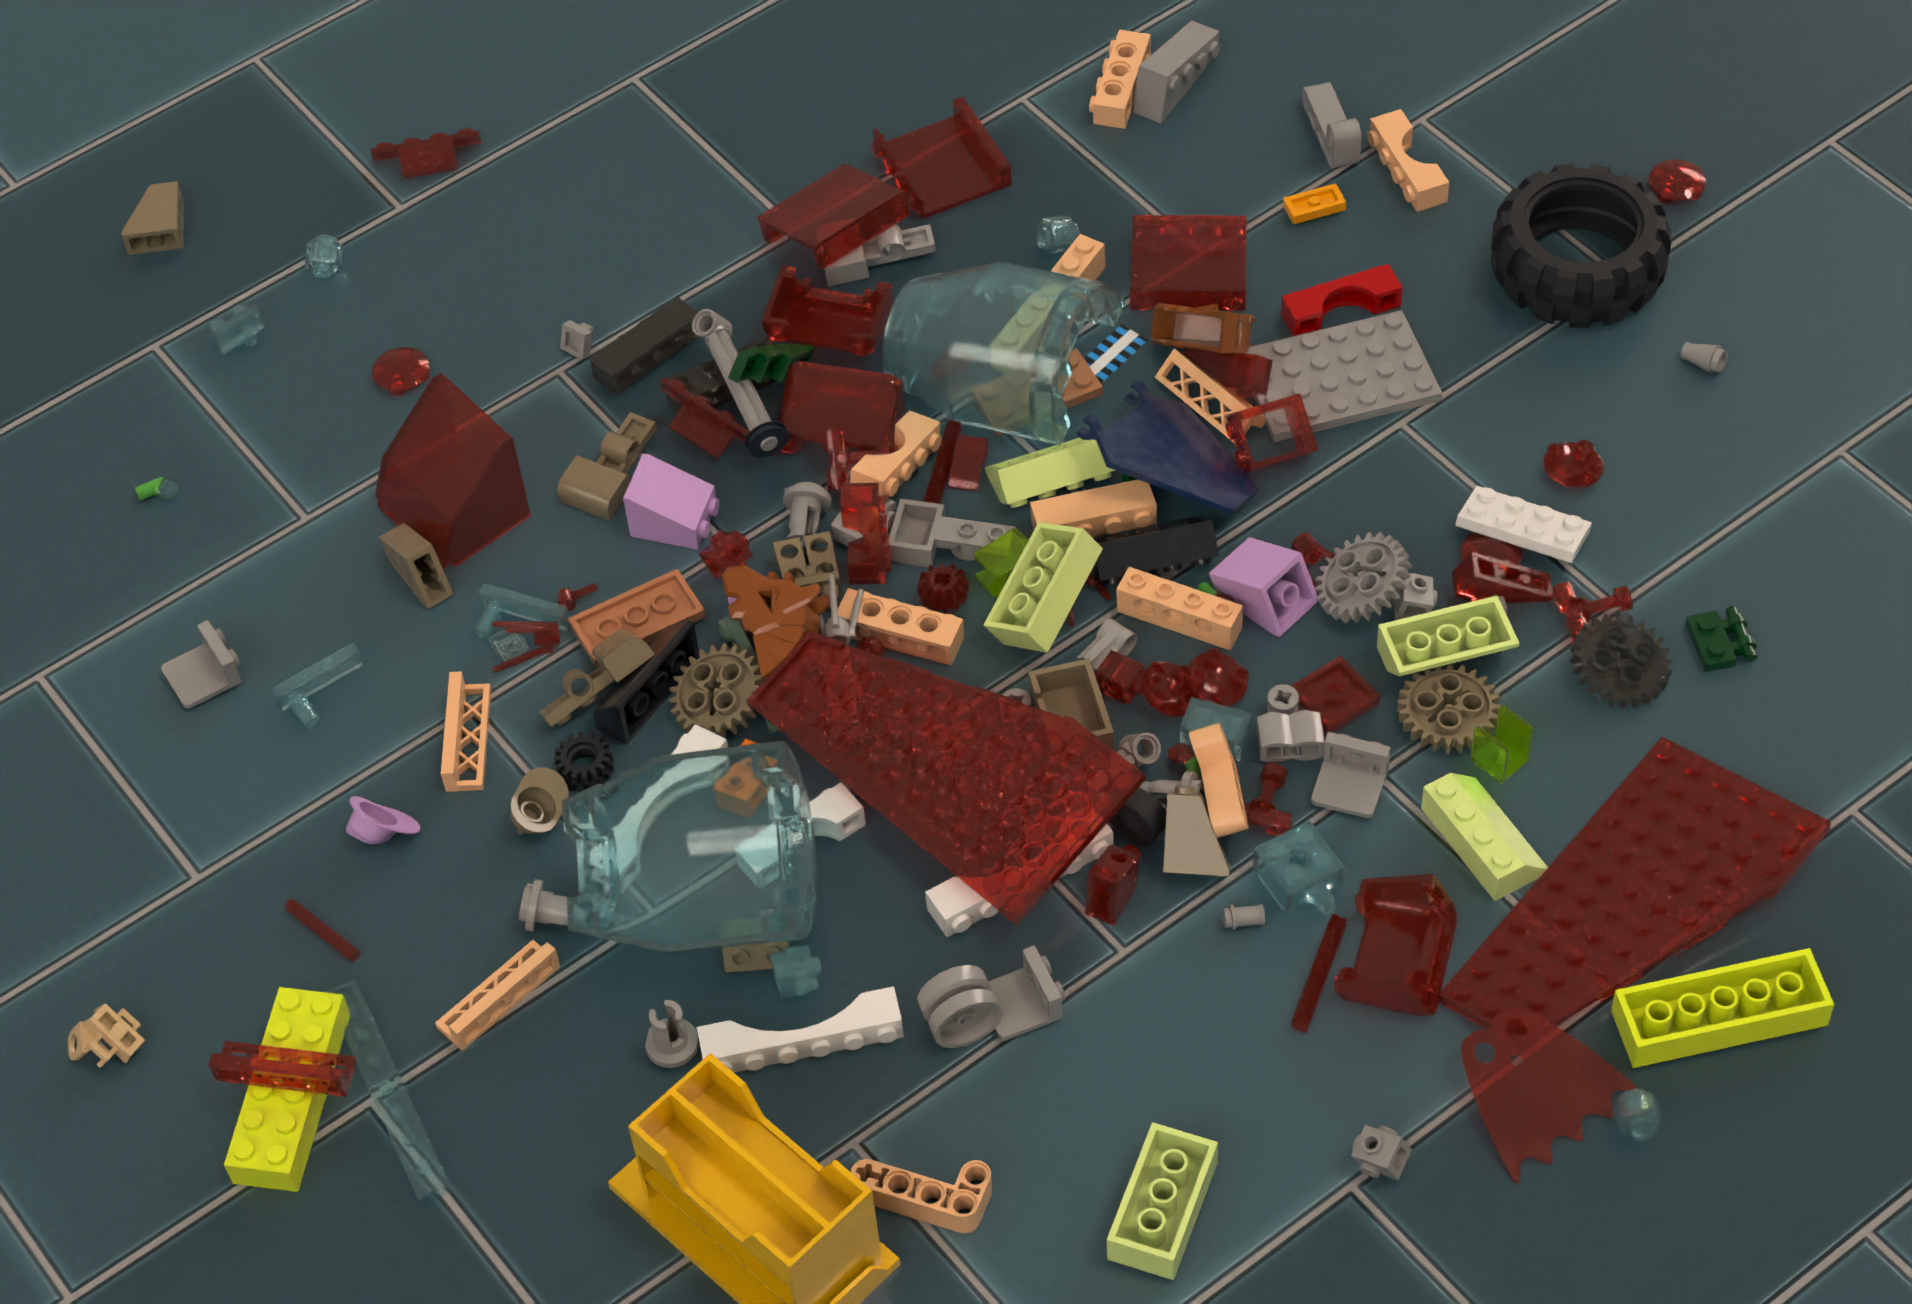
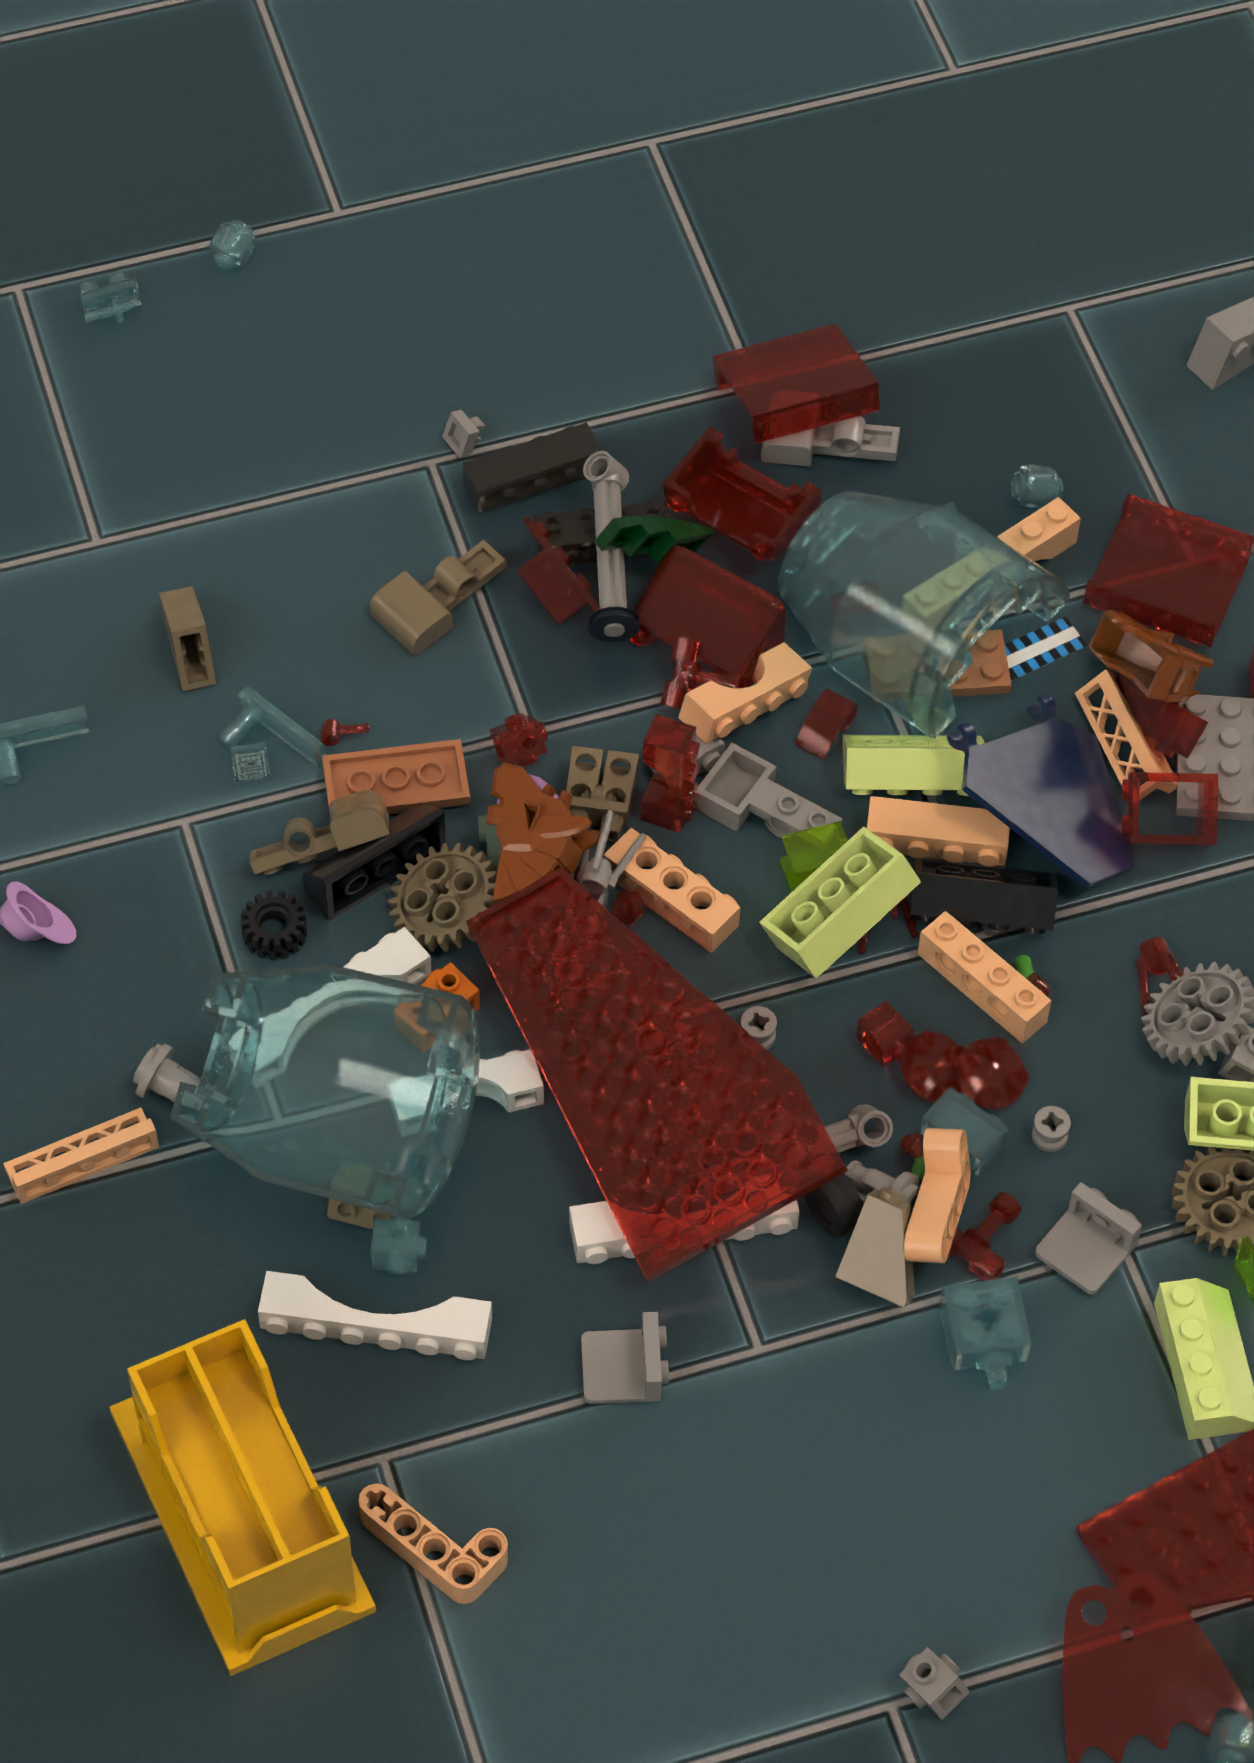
camera: 15 degrees right, 5 degrees up
dark tan slope [121,181,184,255] -> none
clear red bracket [370,128,482,179] -> none
clear red dish [372,347,430,396] -> none
clear red windscreen [375,373,531,568] -> none
light nougat fence [441,672,491,792] -> none
clear red plant [492,621,560,672] -> none
dark tan piece [510,768,569,835] -> none
lavender slope [623,453,720,550] -> none
light grey piece [645,1000,699,1068] -> none
light grey piece [783,482,832,550] -> none
clear red panel [871,96,1012,220] -> none
clear red gear [917,562,970,614] -> none
light grey wheel [917,965,1003,1048] -> none
clear red axle [924,419,963,504] -> none
dark tan piece [1028,658,1114,768] -> none
light grey piece [1077,618,1137,677] -> none
clear red torso [1085,845,1141,926] -> none
light nougat brick [1089,30,1151,129] -> none
yellowish green brick [1107,1122,1218,1280] -> none
lavender slope [1209,537,1318,637] -> none
light grey pin [1223,904,1265,931] -> none
light grey brick [1256,710,1325,762] -> none
clear red plate [1291,656,1380,732] -> none
clear red axle [1291,914,1348,1033] -> none
clear red windscreen [1334,874,1457,1016] -> none

